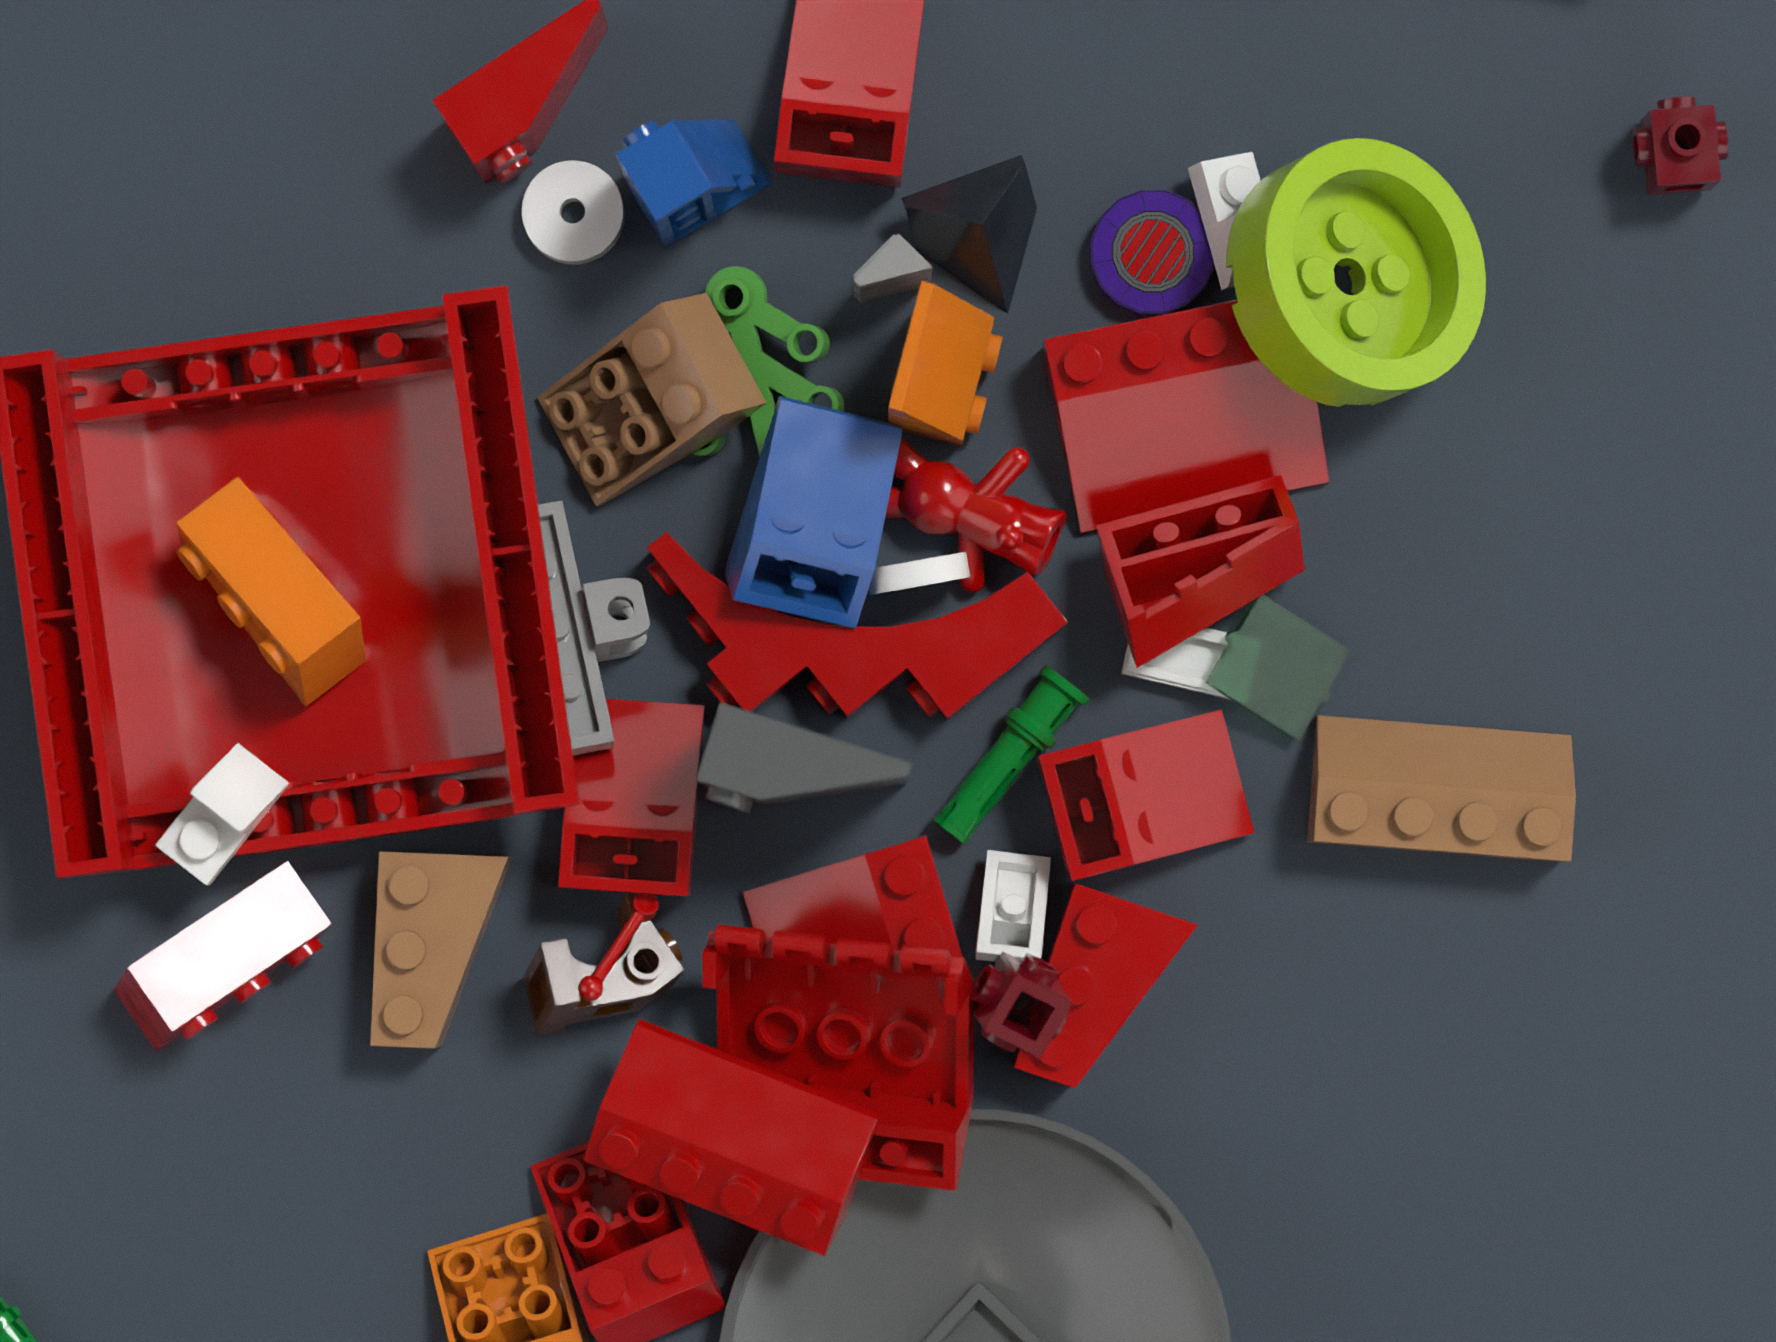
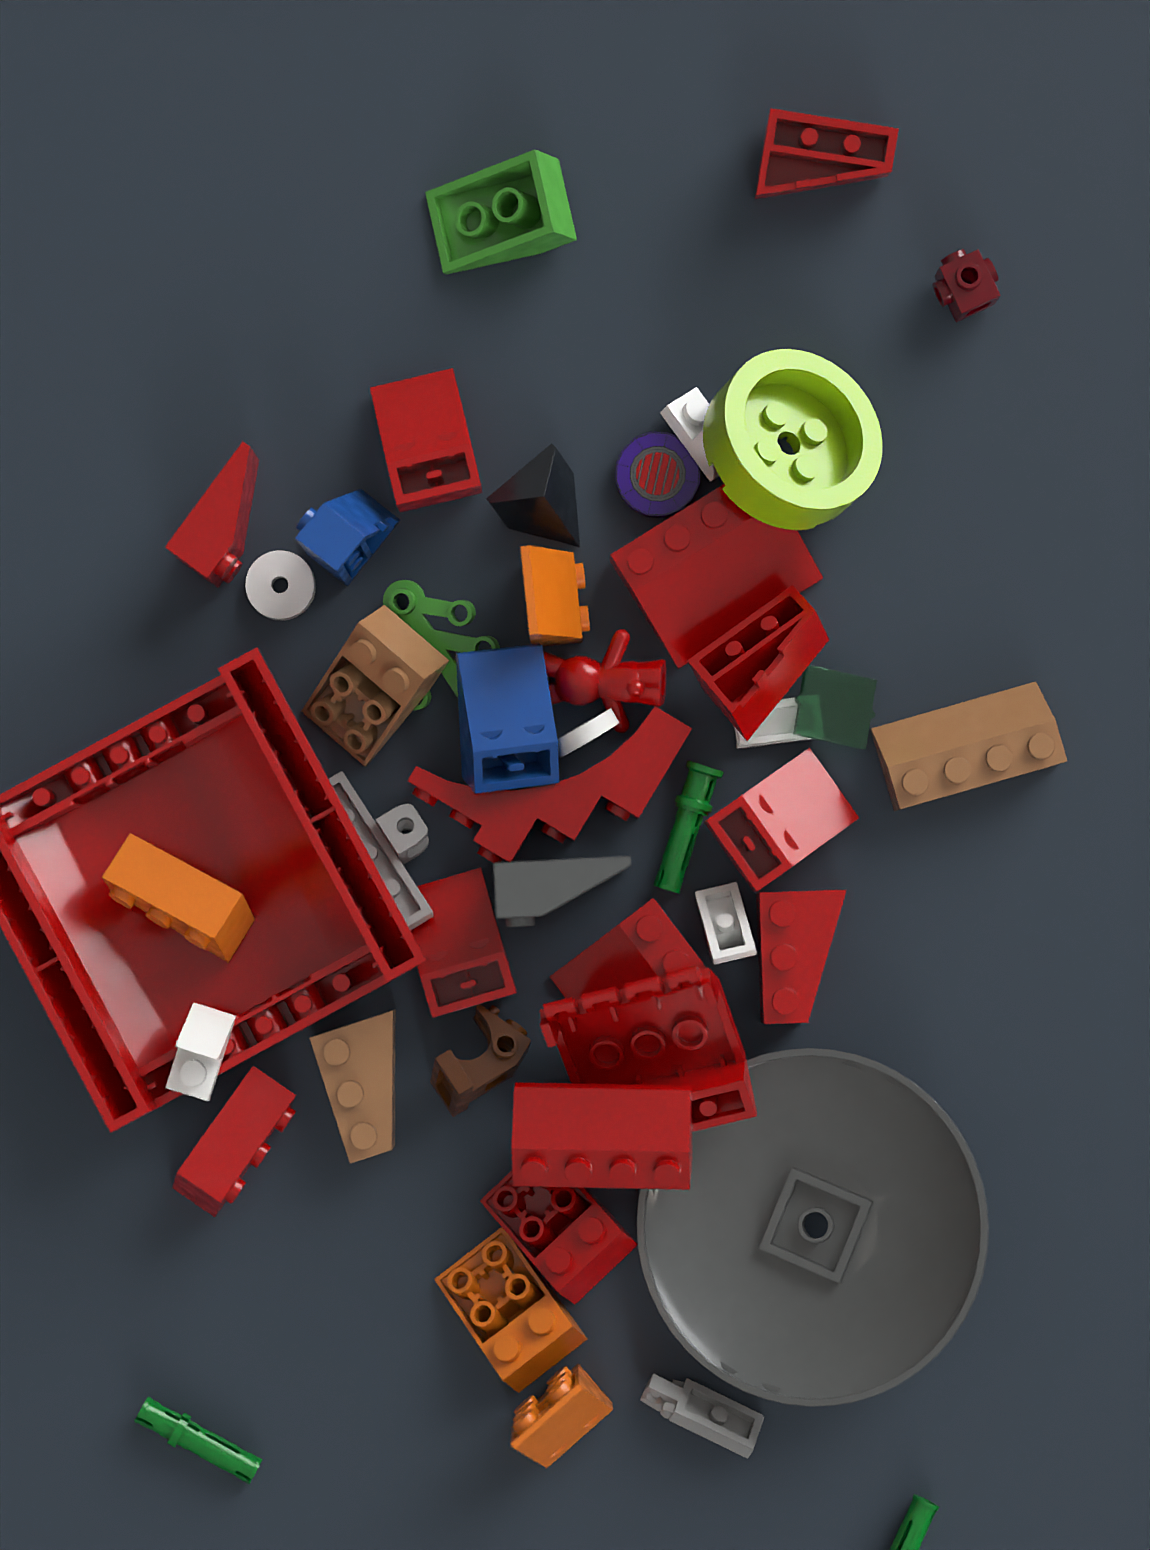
camera: 20 degrees left, 0 degrees up
red hinge [578,893,659,1001] -> none
light grey slope [853,233,932,303] -> none
dark red brick [971,951,1073,1058] -> none

